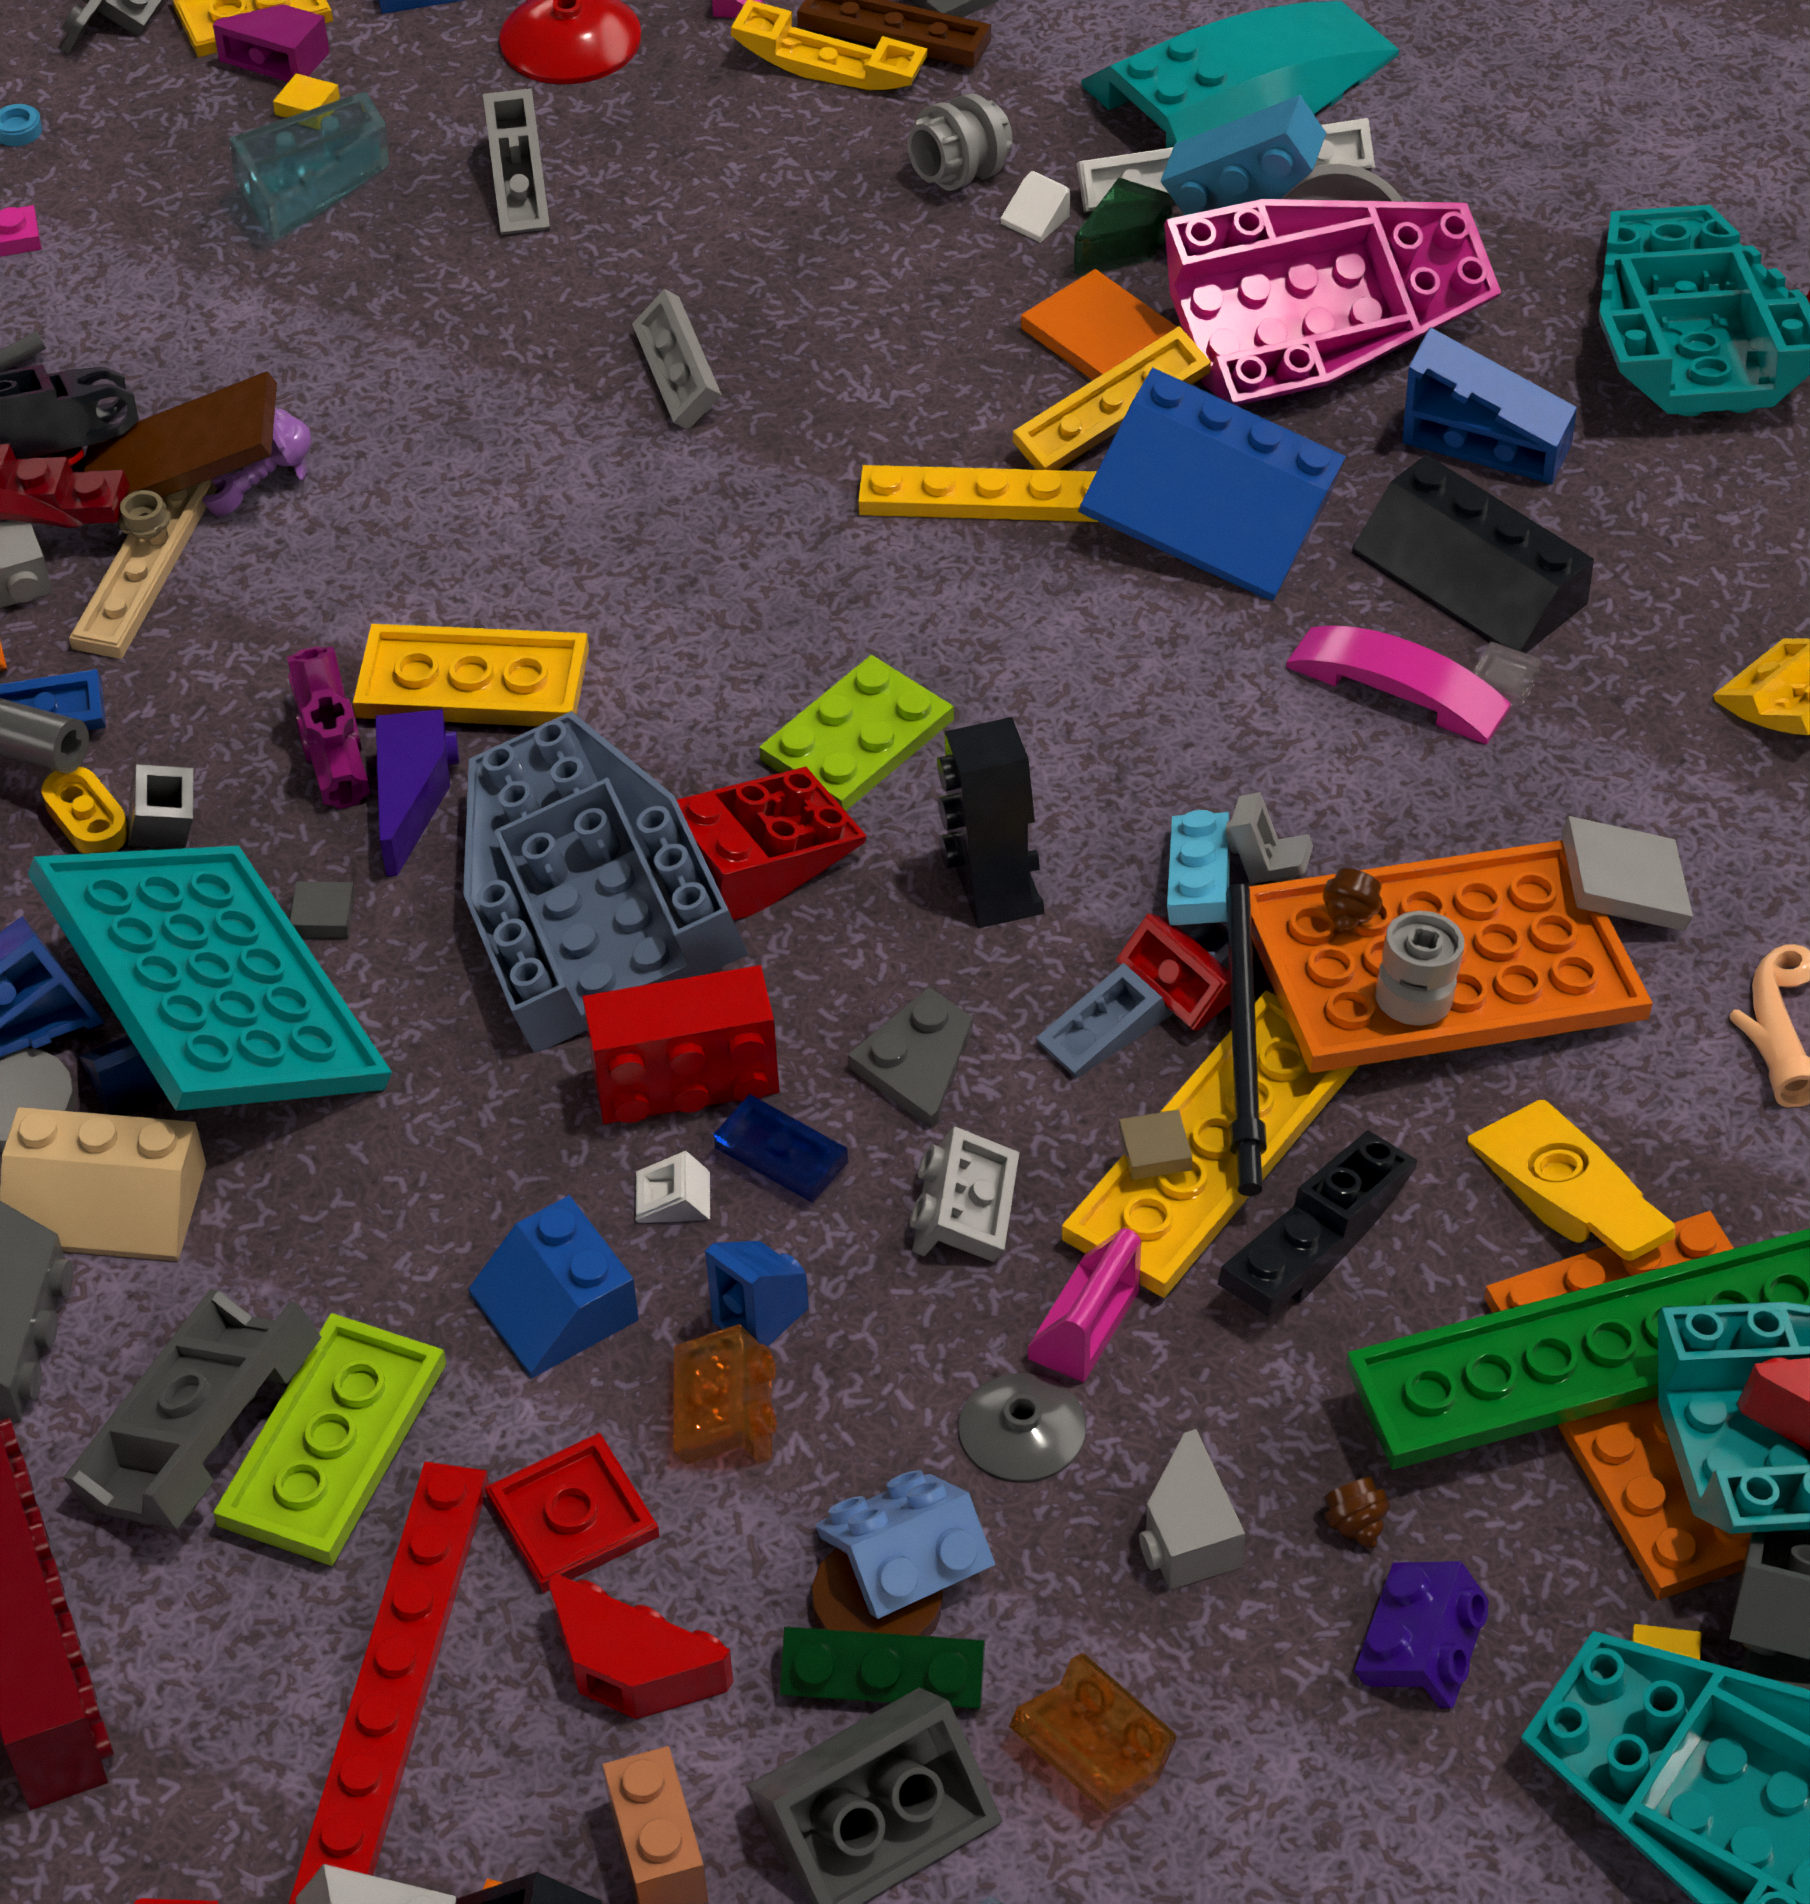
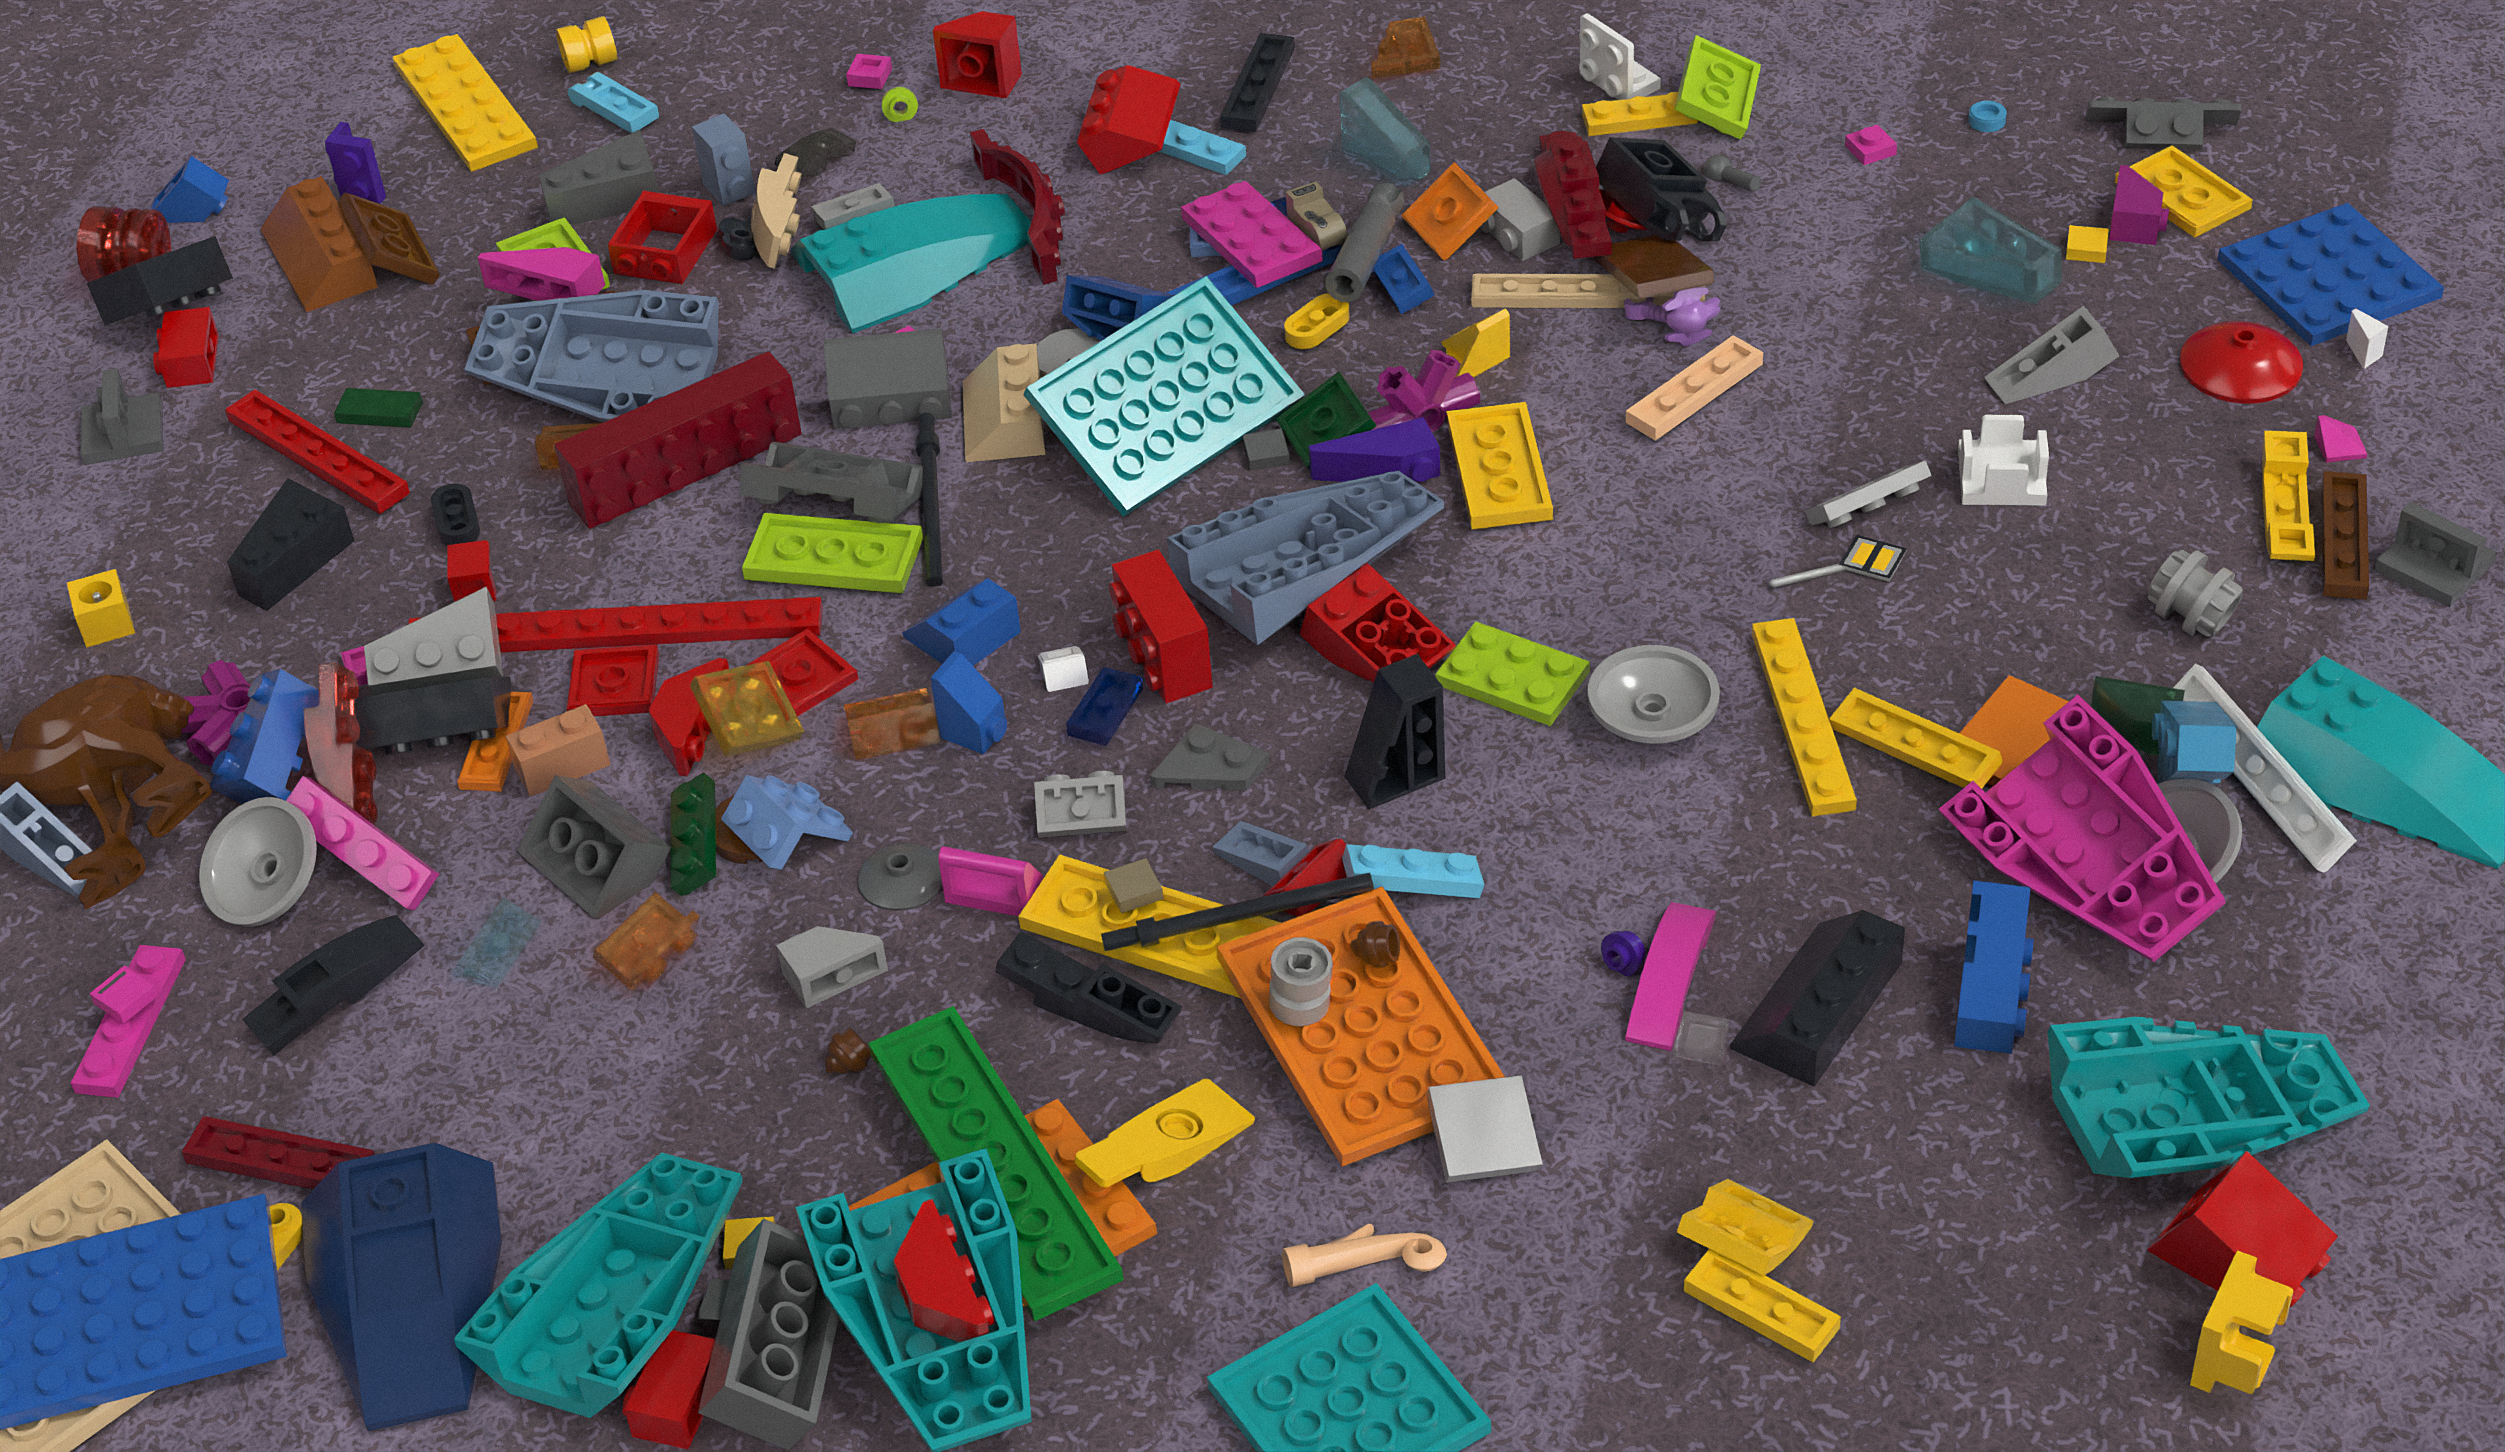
camera: 80 degrees right, 5 degrees down
dark tan plate [118,490,171,539] -> none
dark grey brick [128,764,193,848] -> none
white slope [1001,171,1070,243] -> none
blue slope [1078,367,1346,601] -> none
light grey bracket [1226,792,1313,884] -> none
dark purple bracket [1354,1561,1489,1708] -> none
none -> red tile [567,645,660,716]
none -> clear yellow plate [690,661,805,757]
none -> black bar [915,413,943,587]
none -> dark green tile [1276,371,1377,471]
none -> yellow slope [1441,308,1510,378]
none -> light grey dish [1588,645,1720,744]
none -> dark purple plate [1601,931,1645,976]
none -> light nougat plate [1626,335,1763,441]
none -> piece [1769,535,1907,588]
none -> white panel [1958,415,2049,505]

